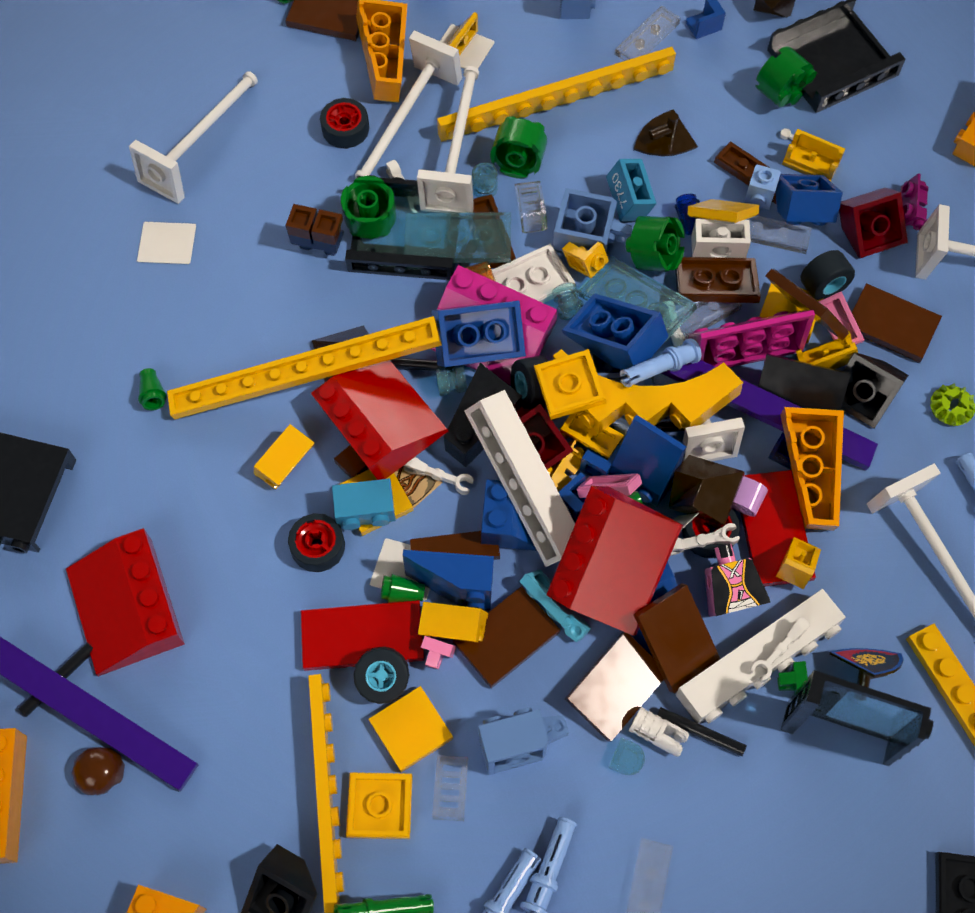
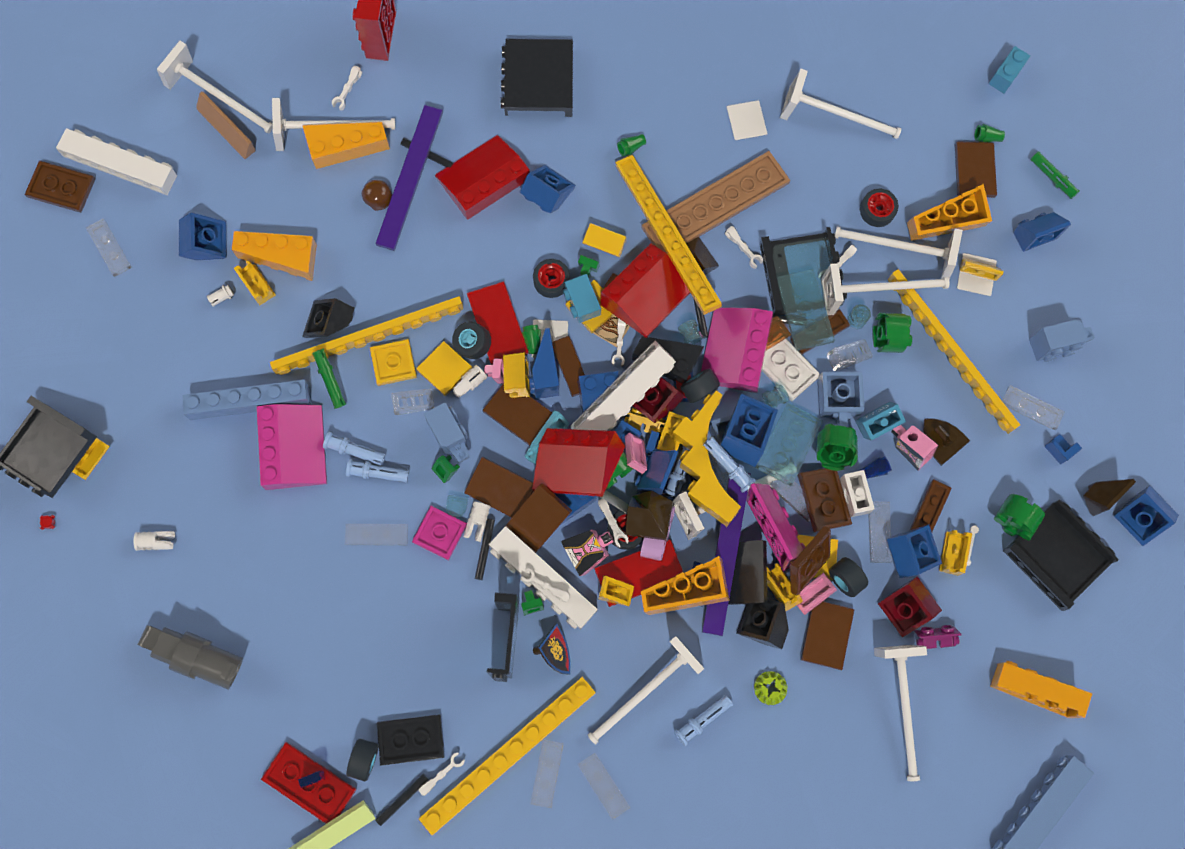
camera: 70 degrees right, 10 degrees up
reddish brown hips [285,204,344,256] -> none
green brick [341,176,396,239] -> none
blue slope [431,300,526,367] -> none
yellow tile [534,349,606,420] -> none
yellow bracket [562,242,609,278] -> none
yellow tile [687,199,760,223] -> none
light blue bracket [744,165,781,210] -> none
none -> dark pink tile [412,506,467,561]
none -> green tile [431,455,460,483]
none -> white hinge [453,365,487,397]
none -> blue slope [519,165,576,214]
none -> green tile [578,255,600,277]
none -> medium nougat plate [641,151,790,255]
none -> white piece [725,226,763,269]
none -> bright pink torso [891,425,938,471]

